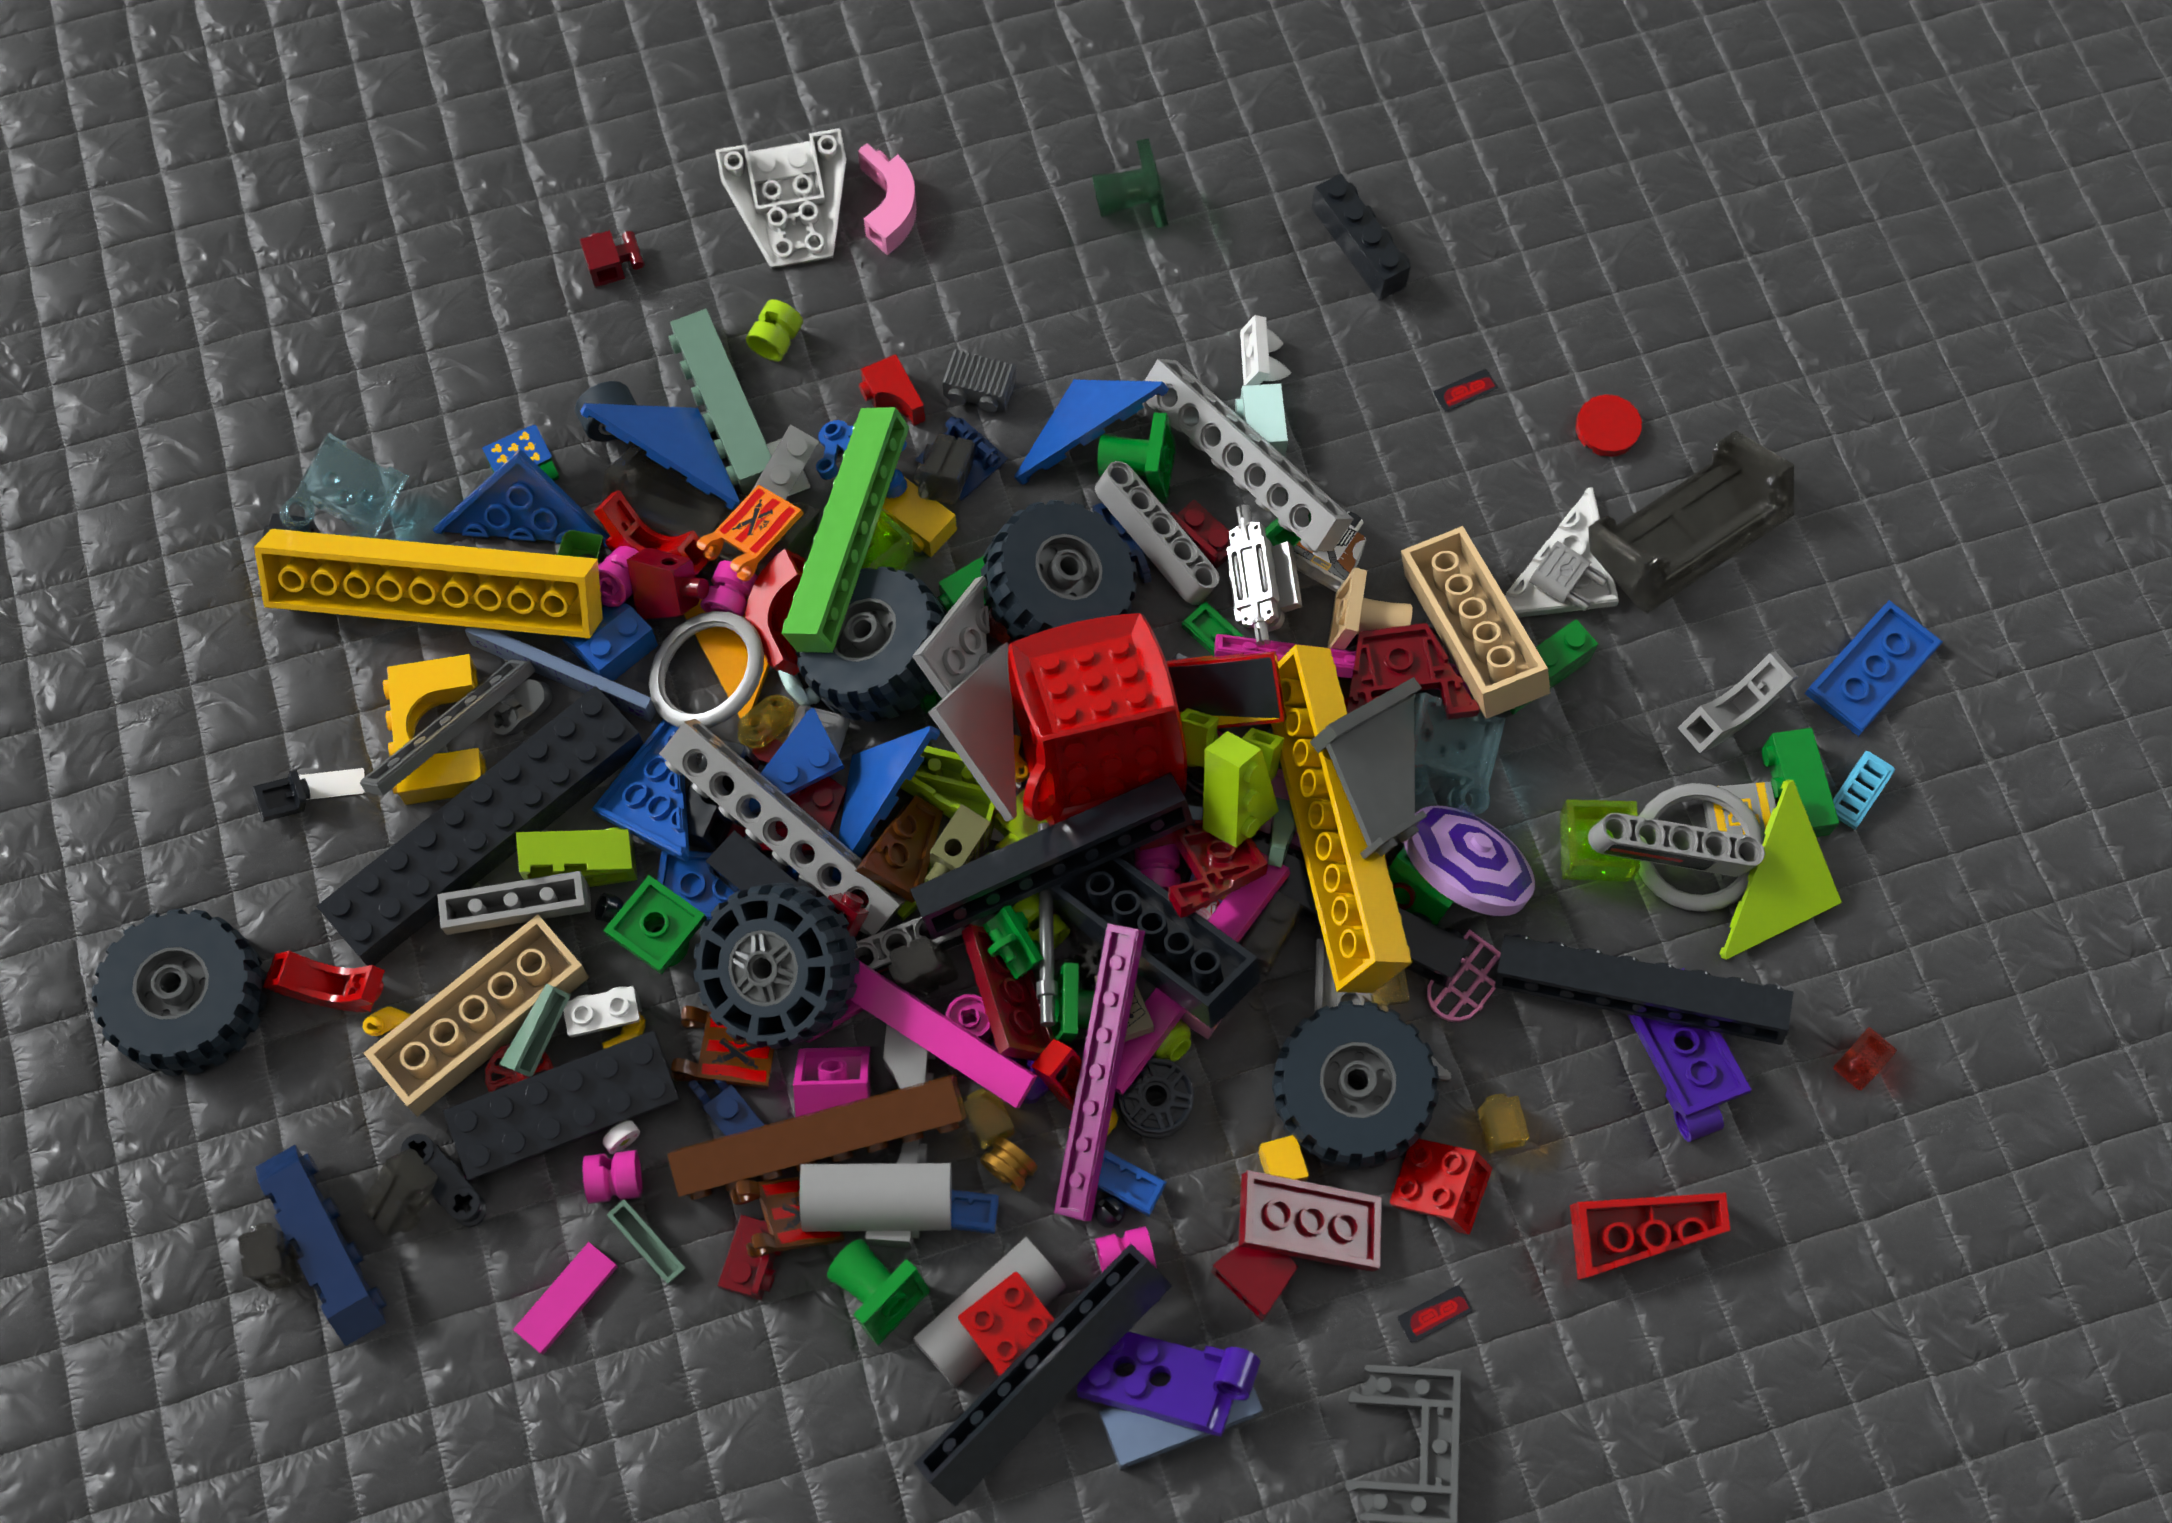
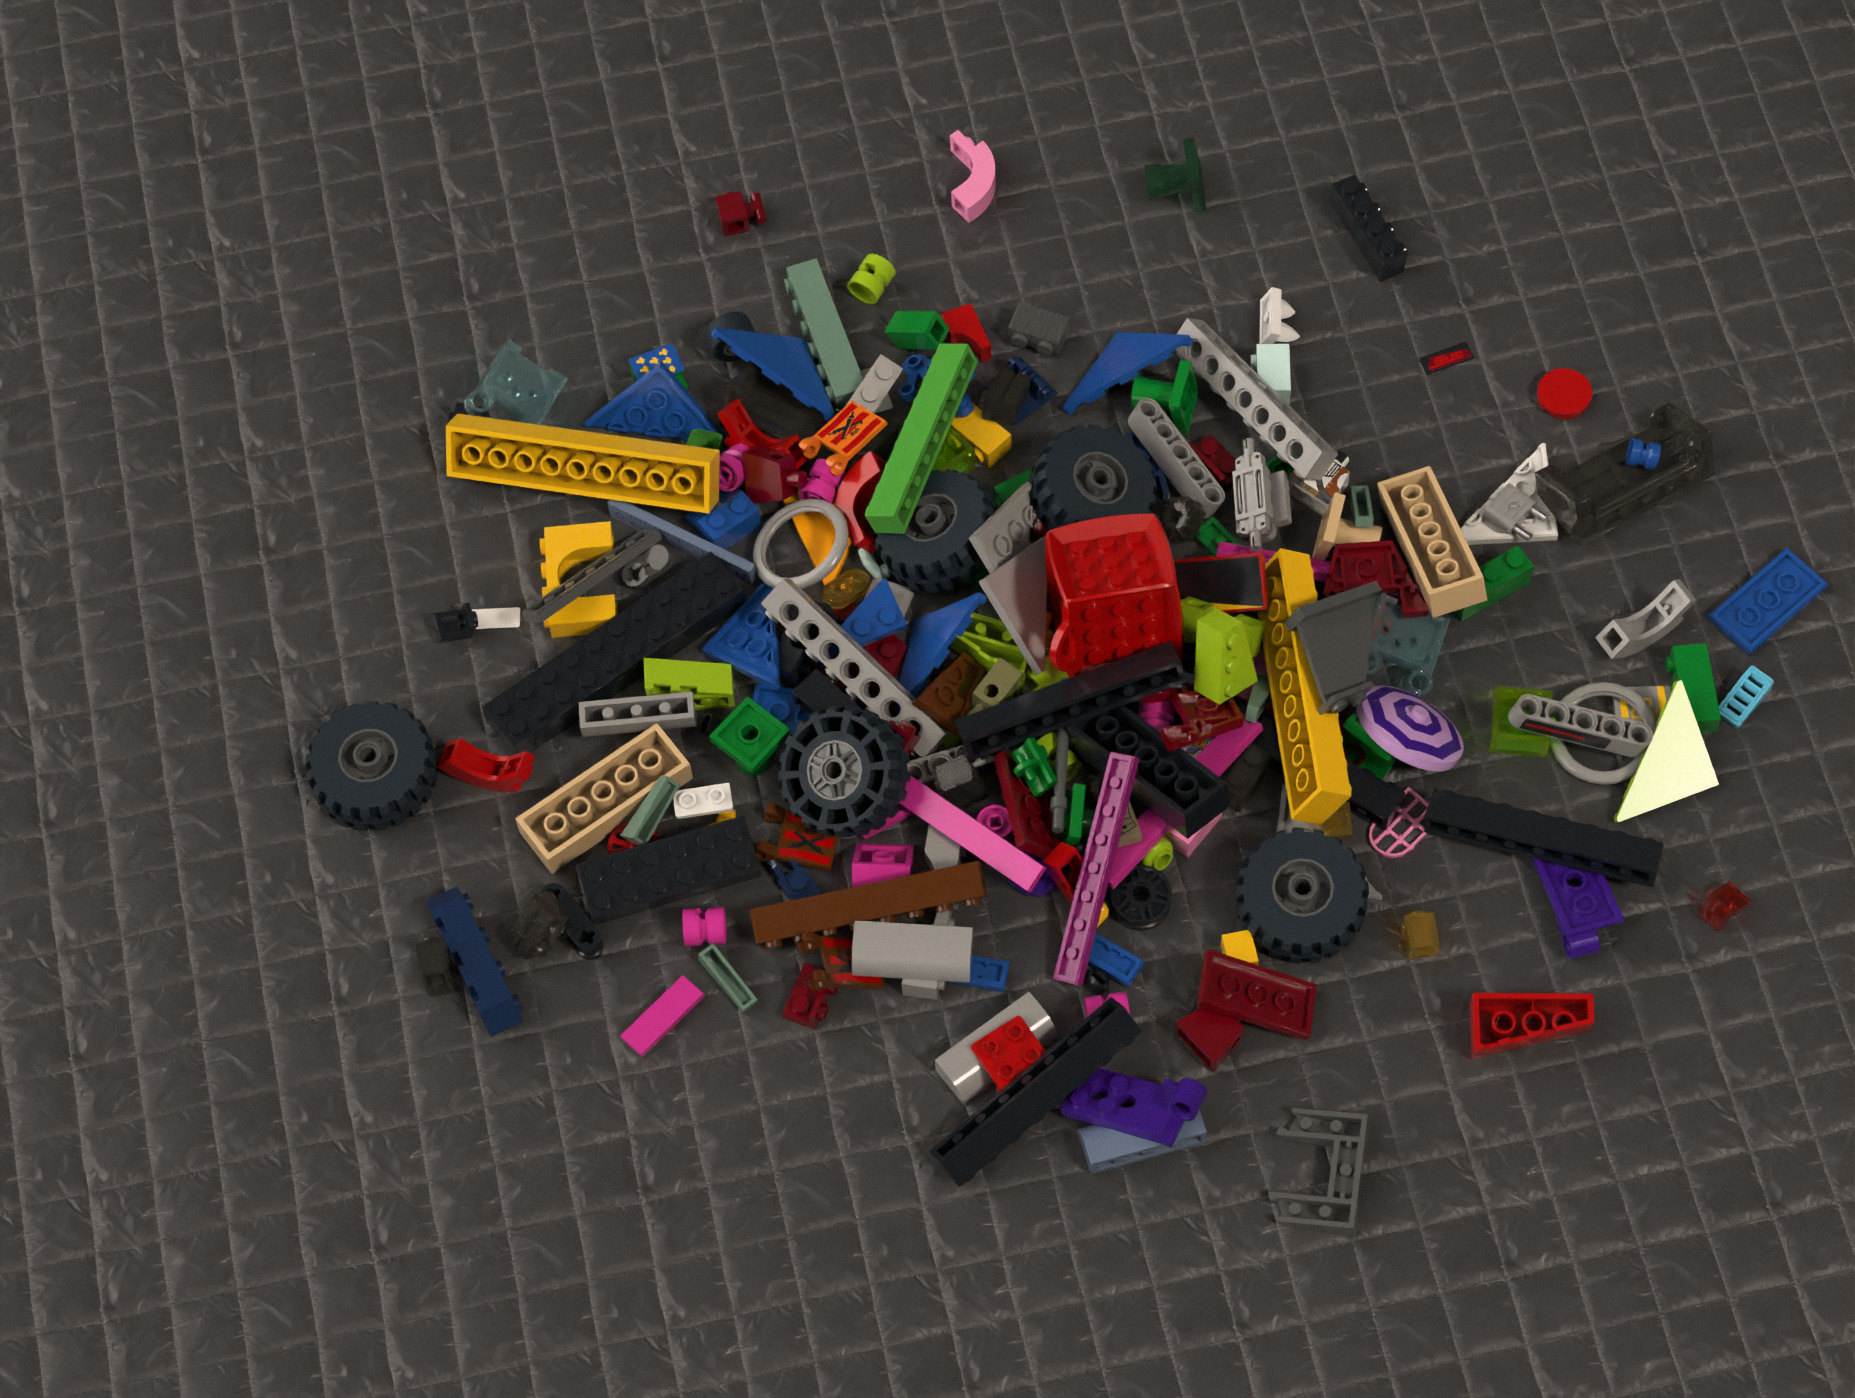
camera: 10 degrees right, 5 degrees down
yellow arm [363,1006,412,1036] -> none
white tile [602,1120,640,1154] -> none
white wedge [715,128,846,269] -> none
green plant [827,1239,930,1346] -> none
clear yellow brick [963,1088,1015,1150] -> none
pearl gold wheel [980,1136,1038,1192] -> none
red bracket [1390,1139,1493,1235] -> none
sticker [1397,1285,1472,1343] -> none
none -> green brick [885,311,950,350]
none -> clear smoke gear [1159,496,1207,544]
none -> sand green piece [1350,485,1374,528]
none -> blue wheel [1626,438,1661,471]

